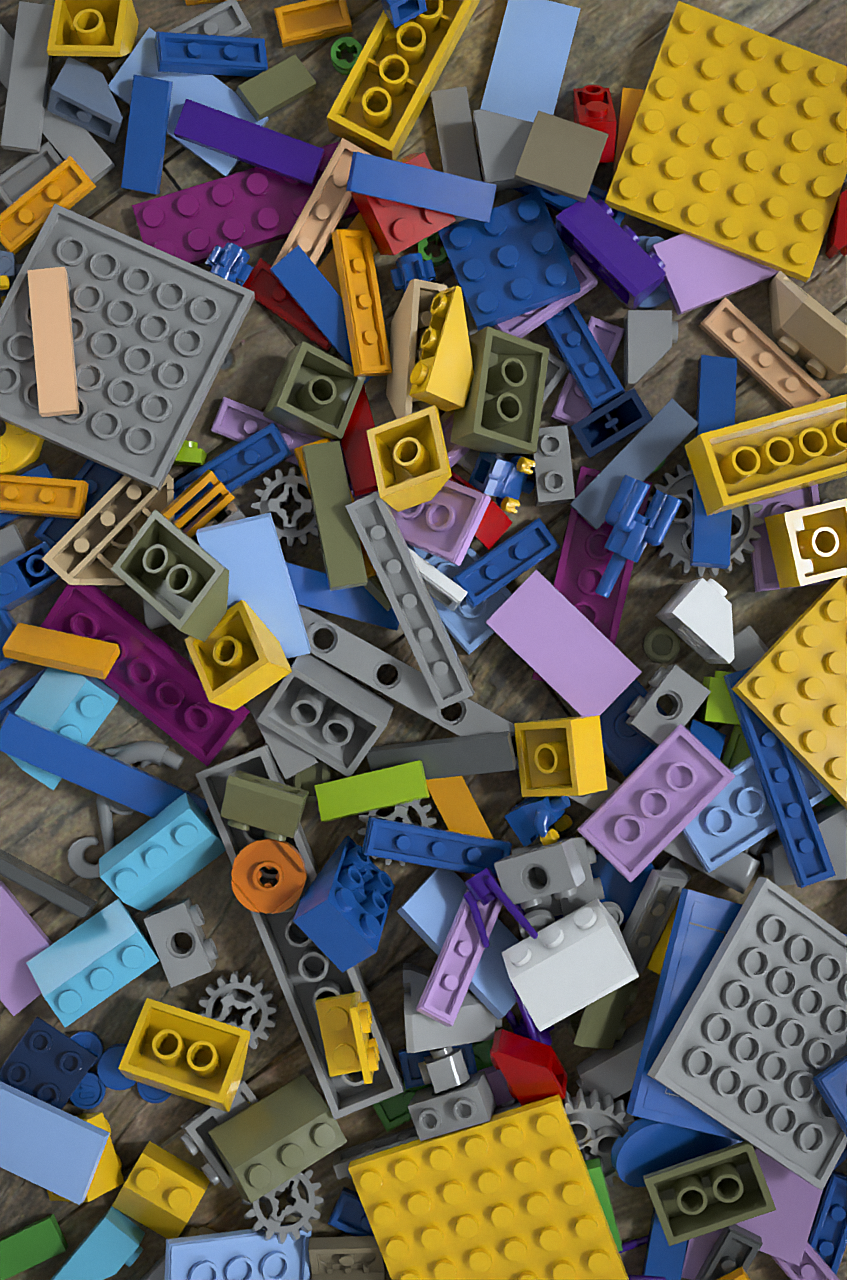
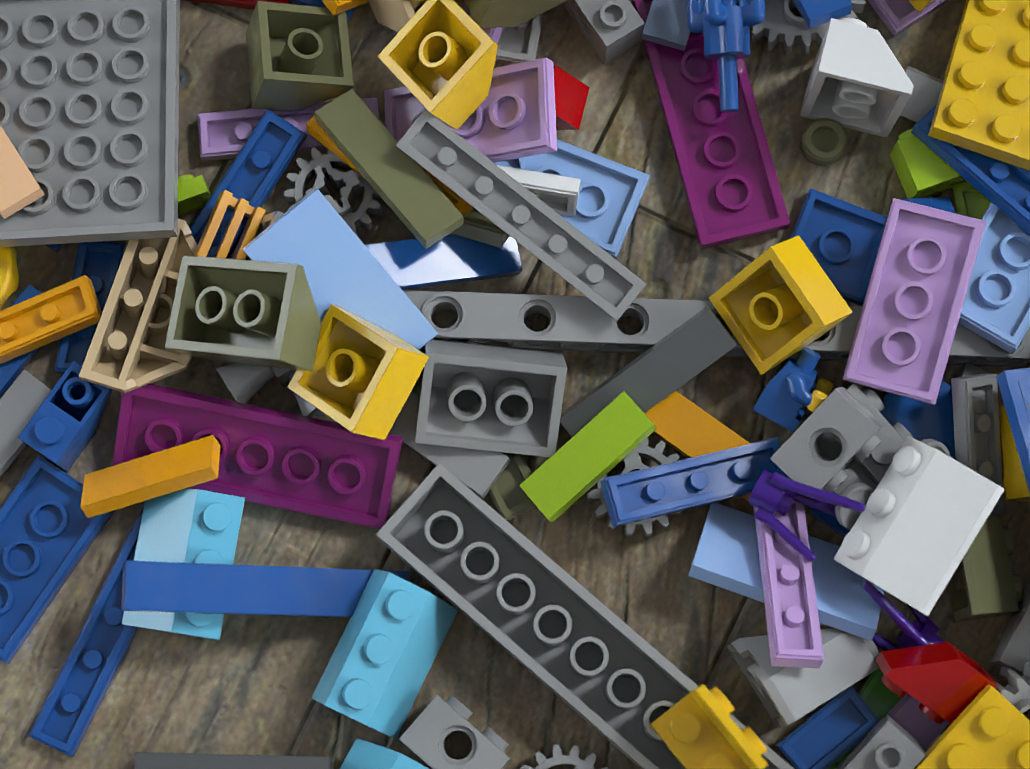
camera: 25 degrees left, 10 degrees down
light grey plant [67,741,184,879] -> none
olive slope [220,770,309,842] -> none
orange plate [231,838,307,914] -> none
blue slope [293,836,395,973] -> none
red tile [341,385,378,496] -> none
light grey plate [418,1046,470,1094] -> none
blue tile [451,518,560,609] -> none
blue piece [468,452,536,514] -> none
lavender tile [485,570,642,716] -> none
light grey brick [625,664,711,747] -> none

